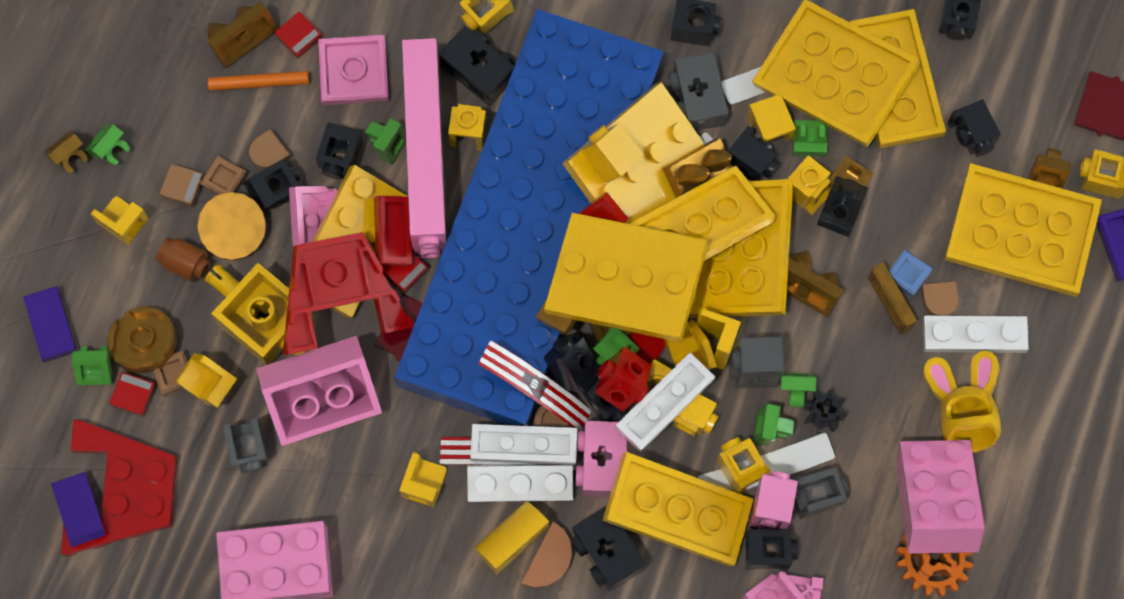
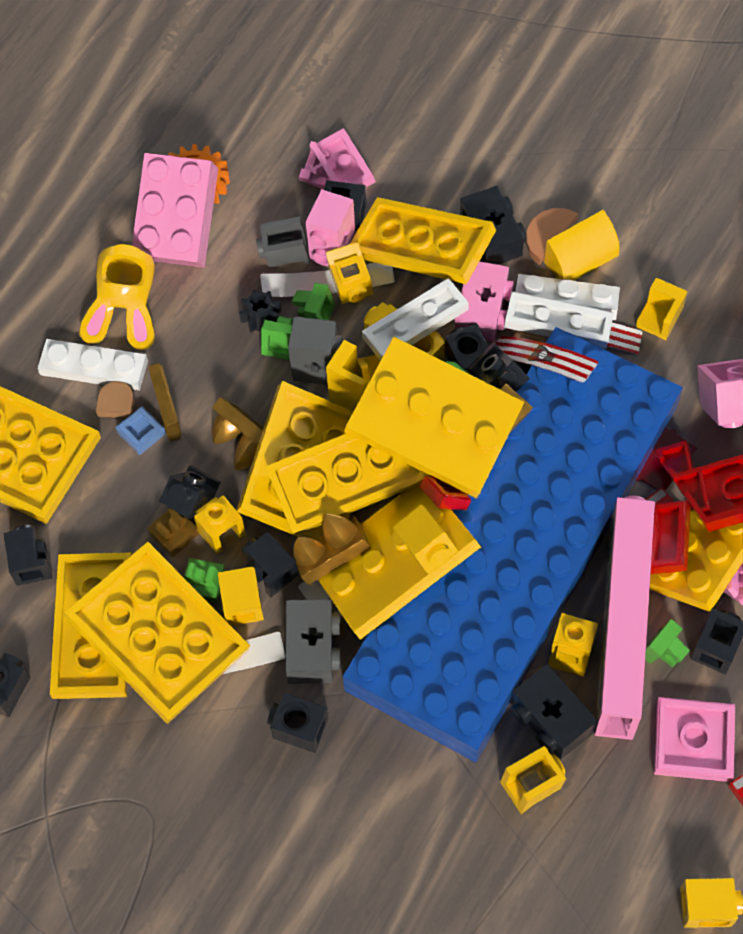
camera: 165 degrees left, 10 degrees down
red brick [595,347,652,411] -> none

